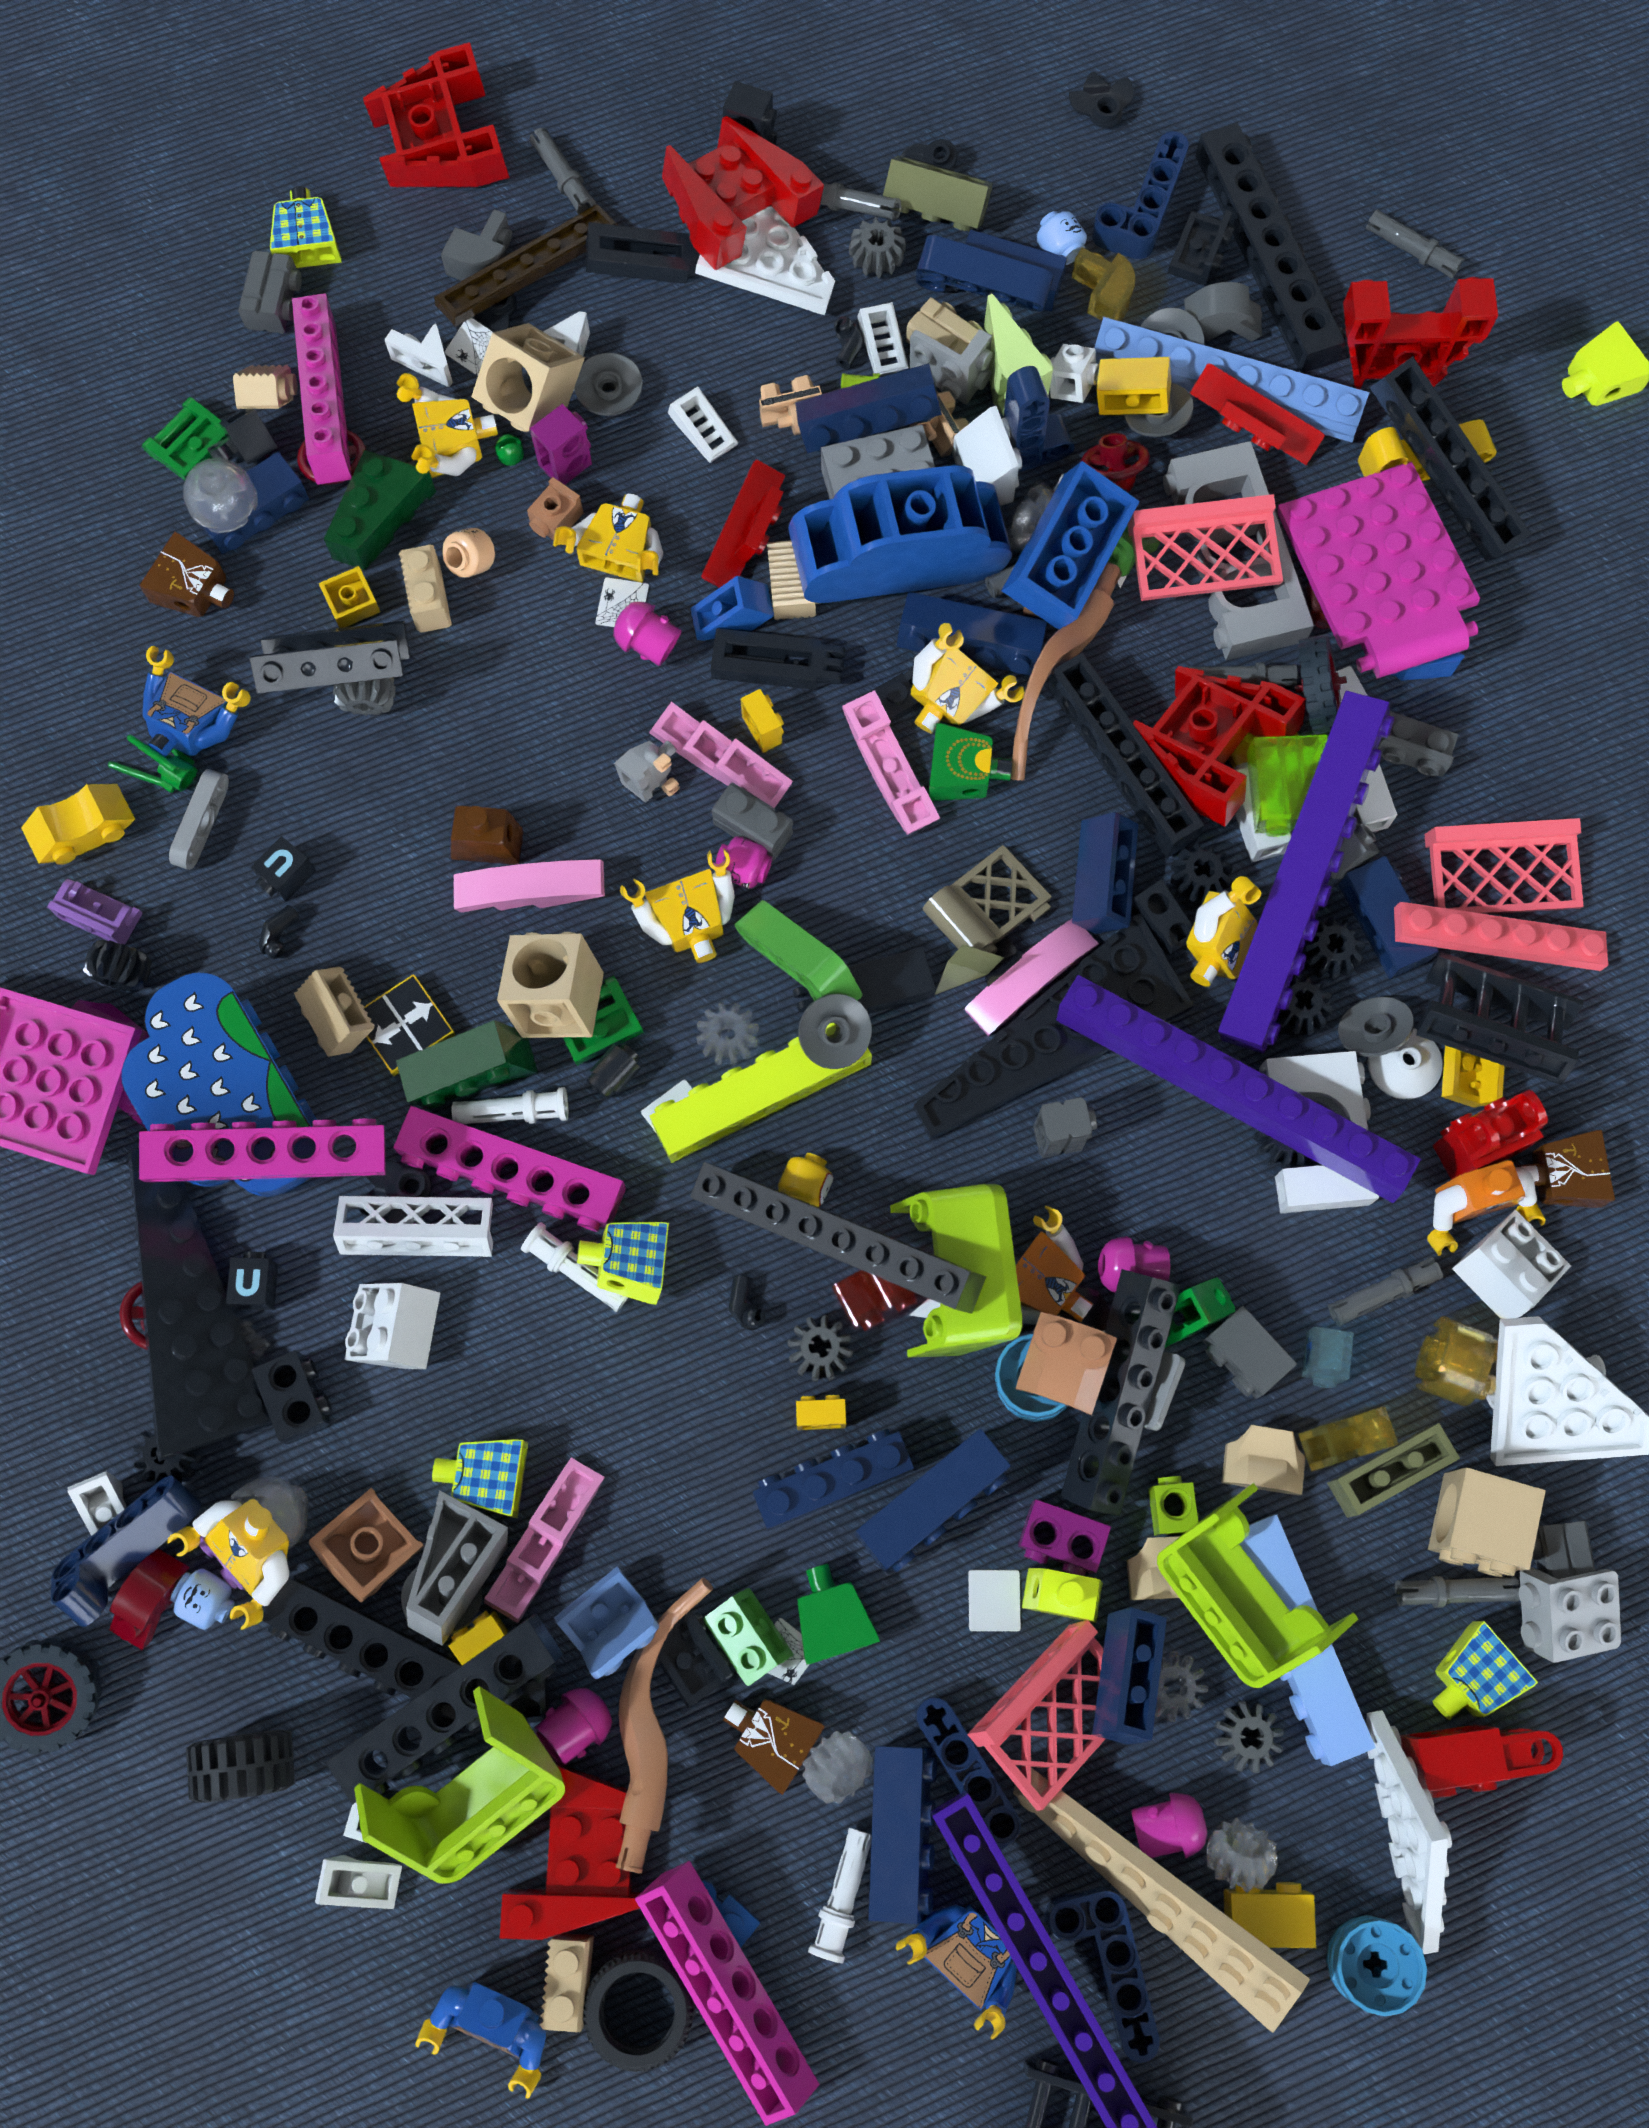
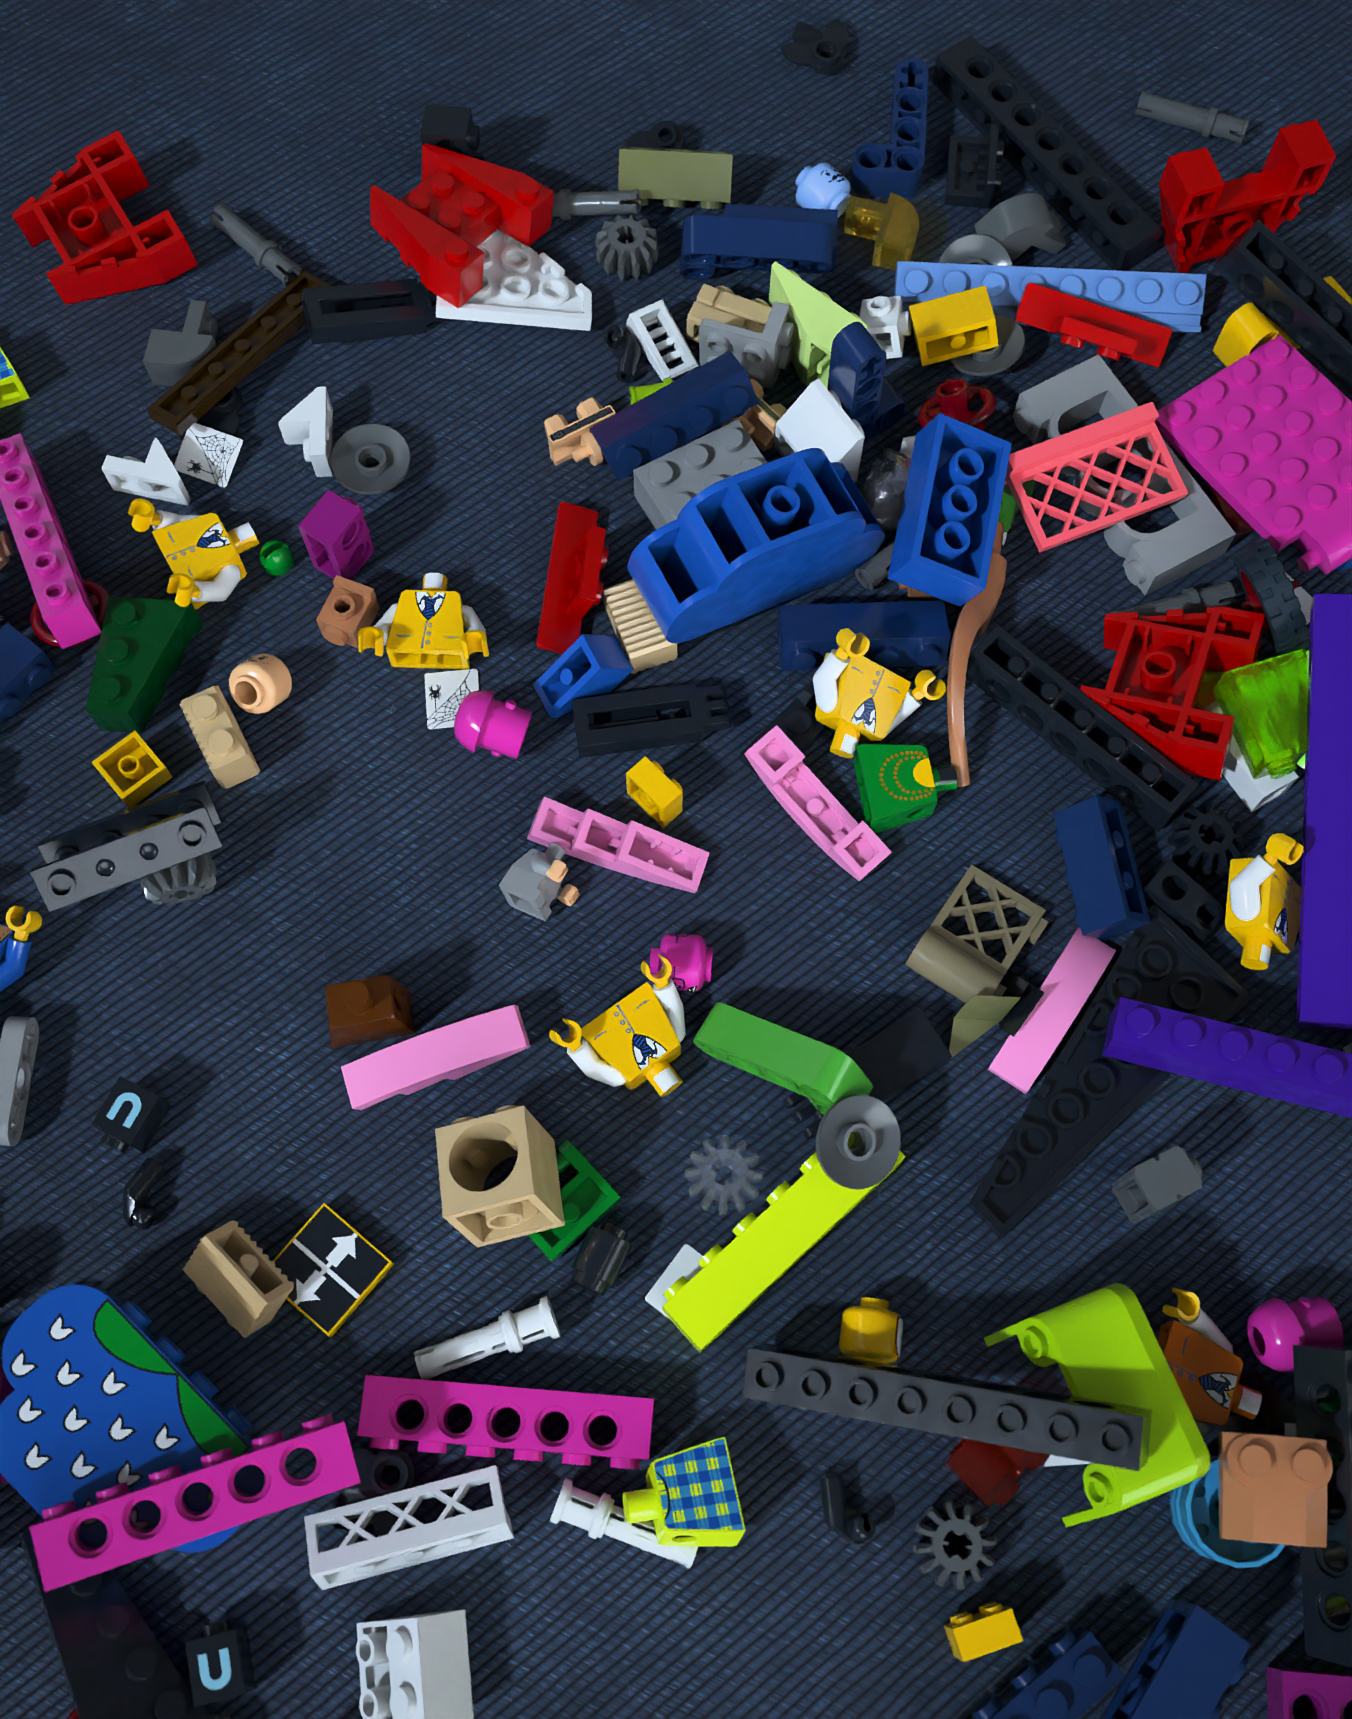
camera: 15 degrees left, 5 degrees down
dark green wedge [396,1020,538,1109] -> none
tan brick [471,323,585,432] -> none
white slope [668,386,738,463] -> none
dark grey brick [712,782,793,861] -> none

